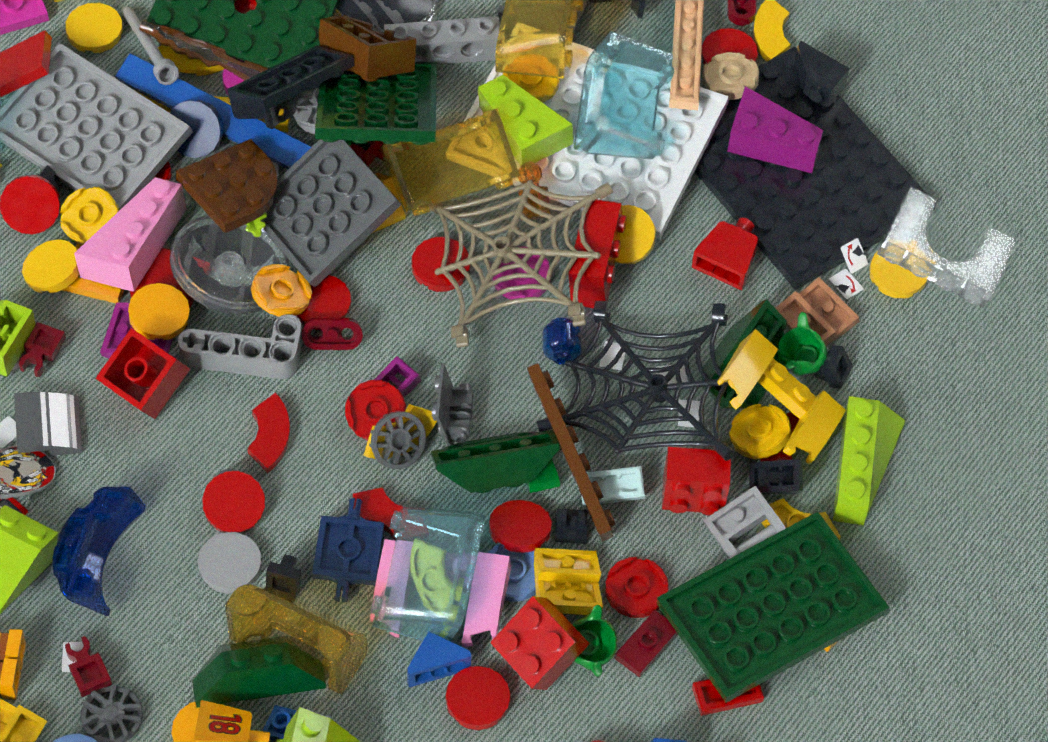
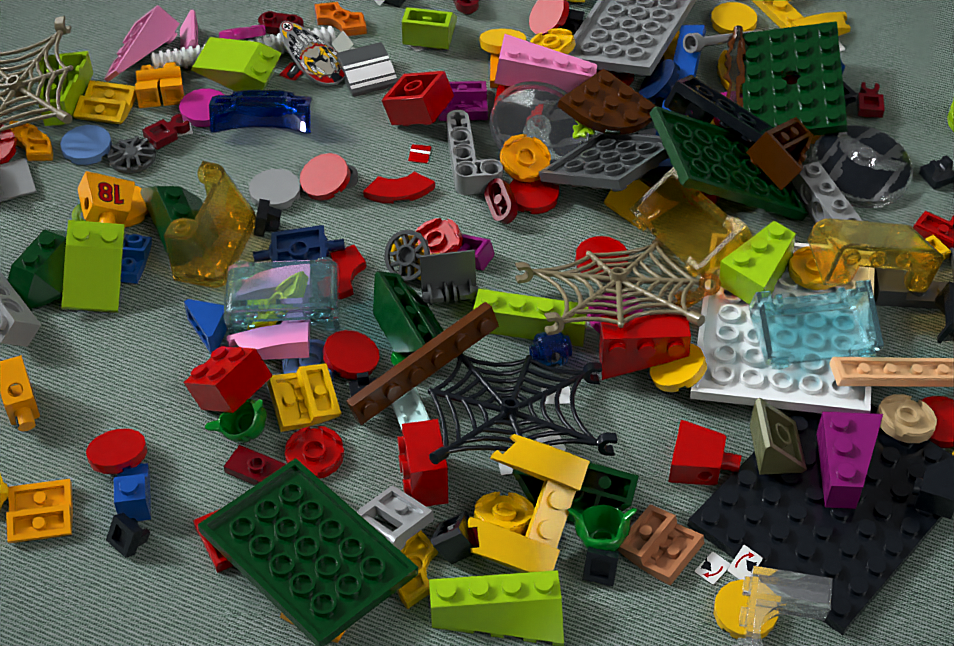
camera: 80 degrees right, 10 degrees down
dark red plate [19,322,66,377] -> none
light orange tile [128,283,190,340] -> none
red tile [445,666,511,730] -> none
none -> dark pink tile [179,89,229,127]
none -> red sticker [408,144,431,163]
none -> lime wedge [473,287,589,347]
none -> olive slope [749,398,807,475]

